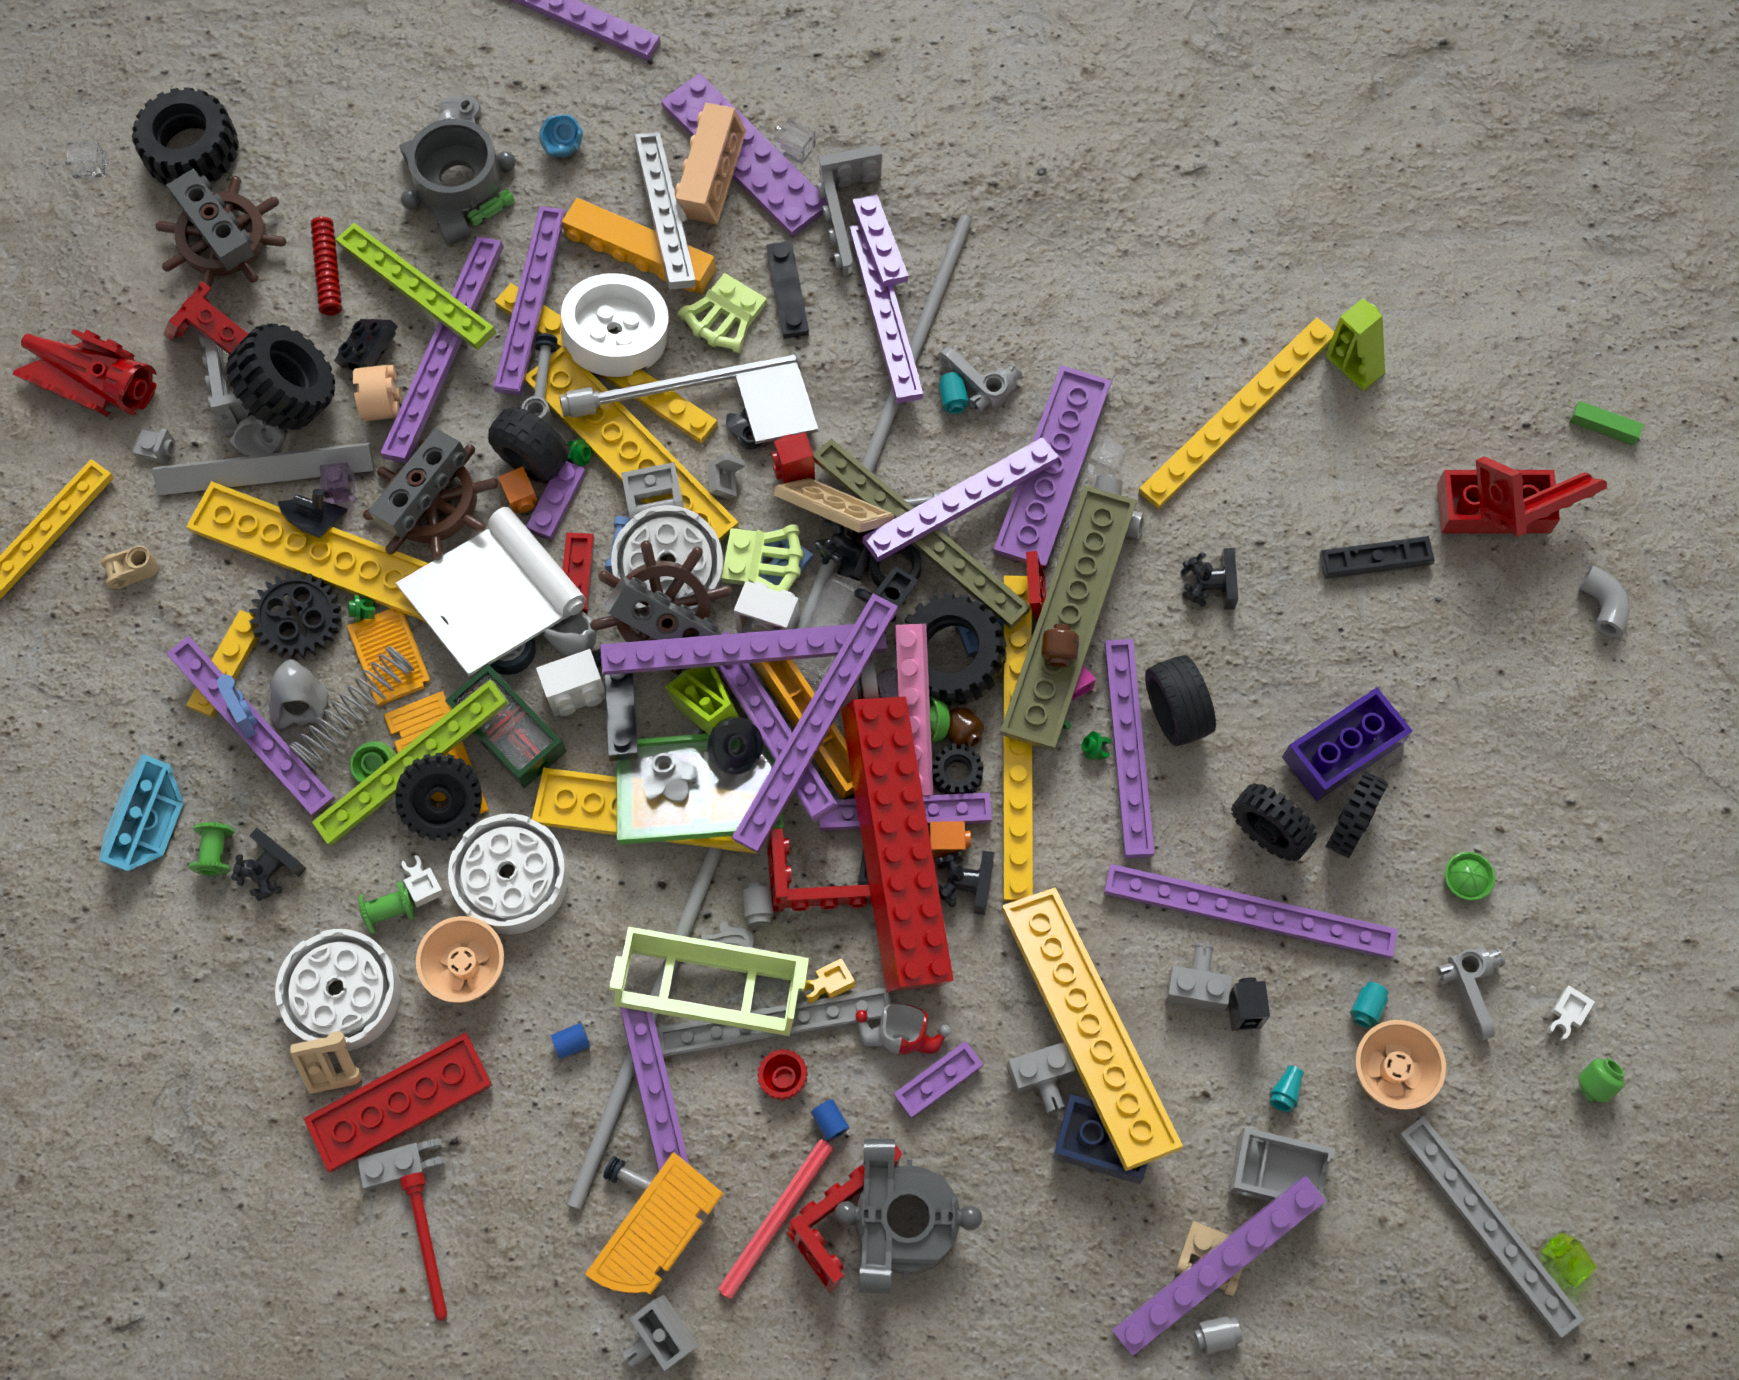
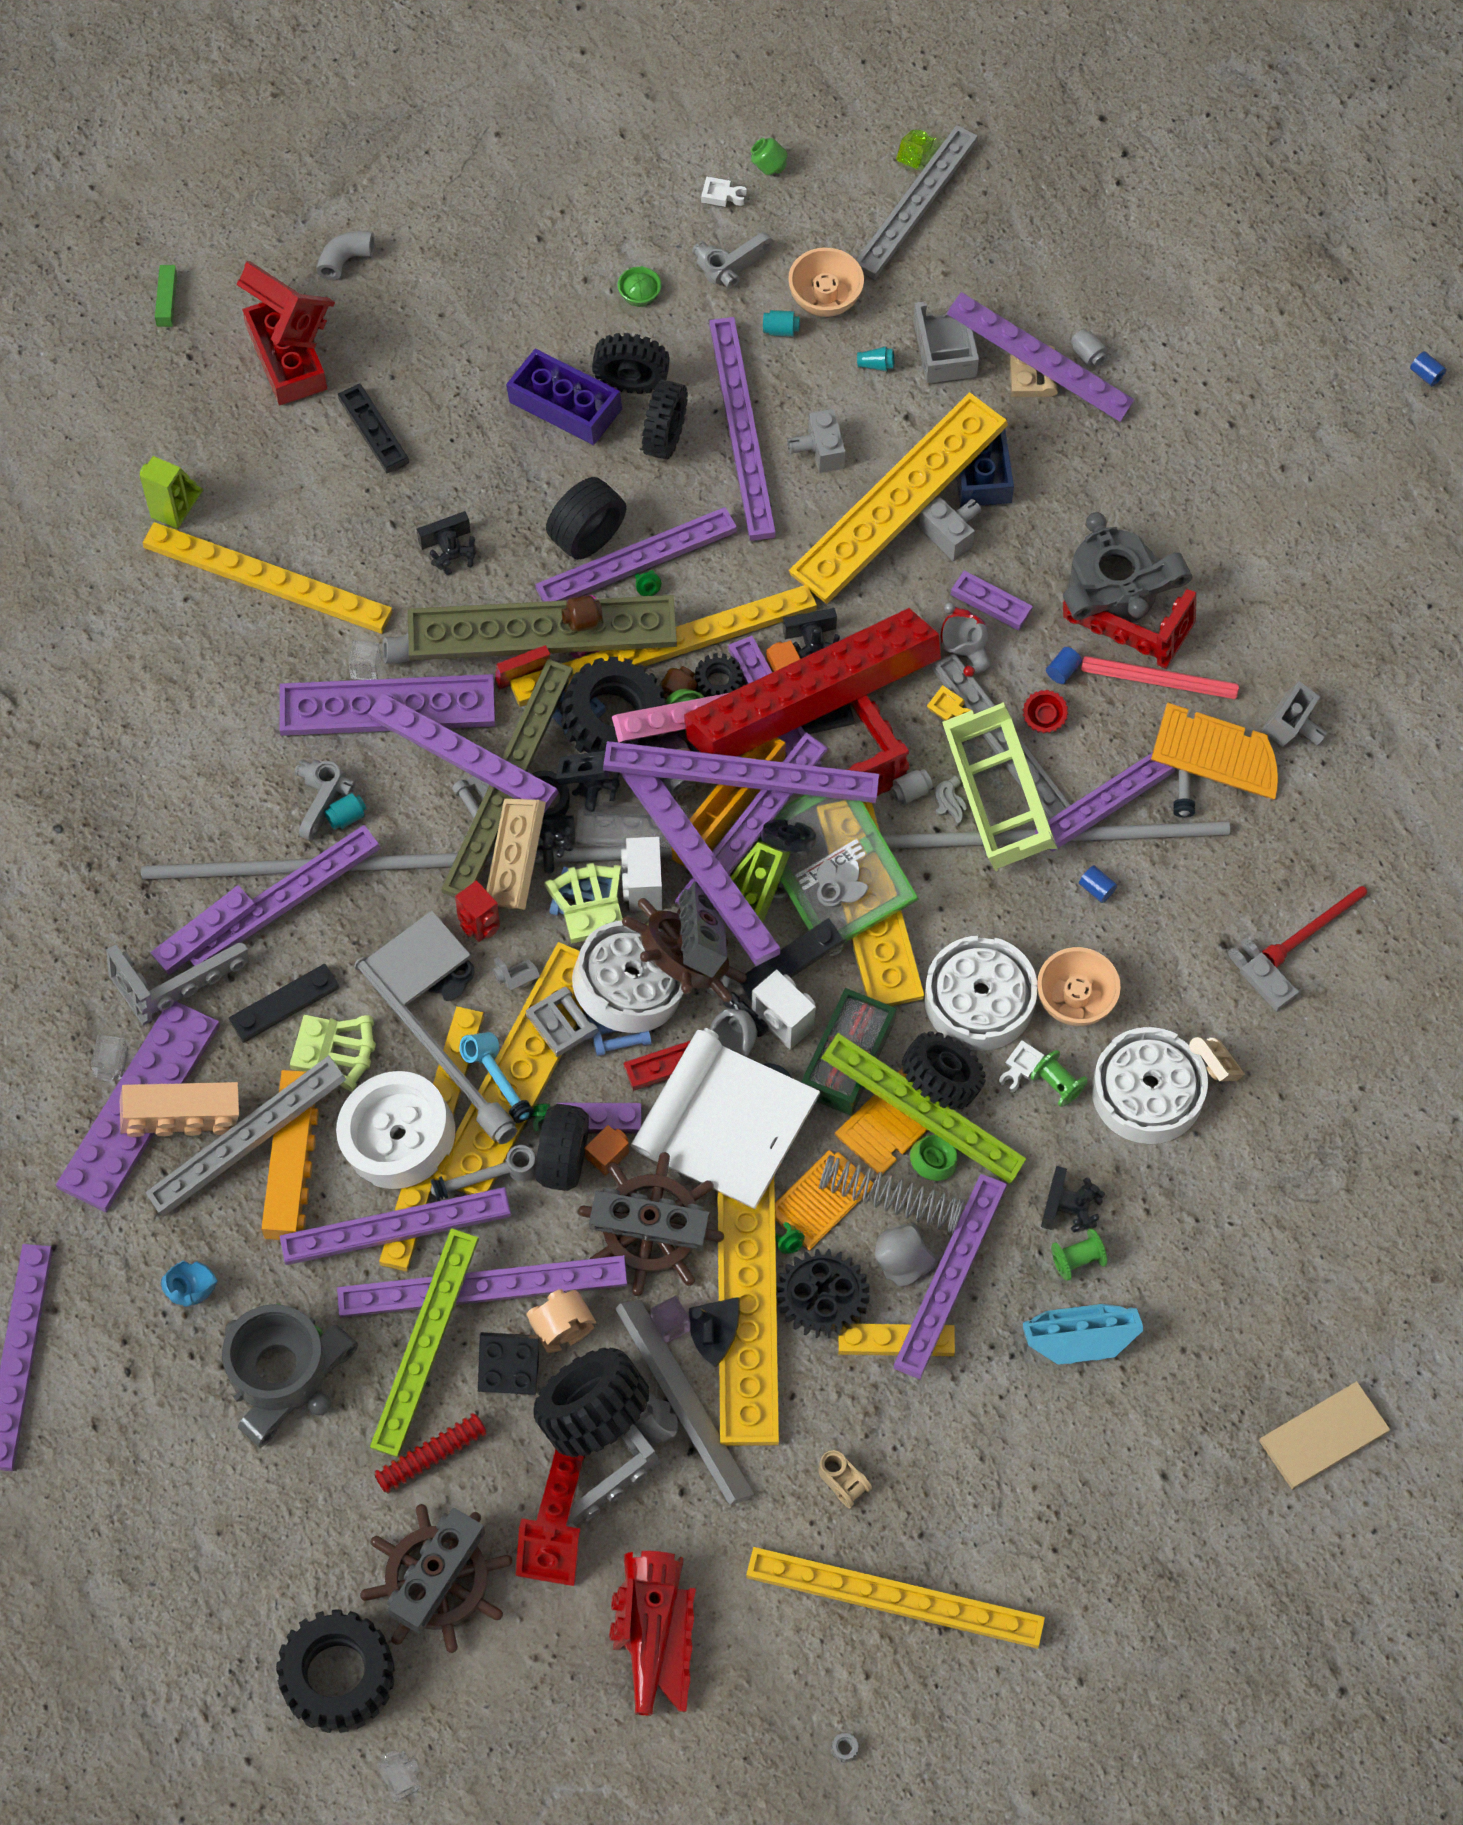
camera: 115 degrees left, 5 degrees down
light grey bracket [132,429,175,464] -> none
medium blue plate [217,674,258,739] -> none
red plate [303,1032,493,1173] -> none
light grey plate [436,95,481,124] -> none
black brick [1228,977,1270,1031] -> none
none -> medium azure piece [459,1032,534,1123]

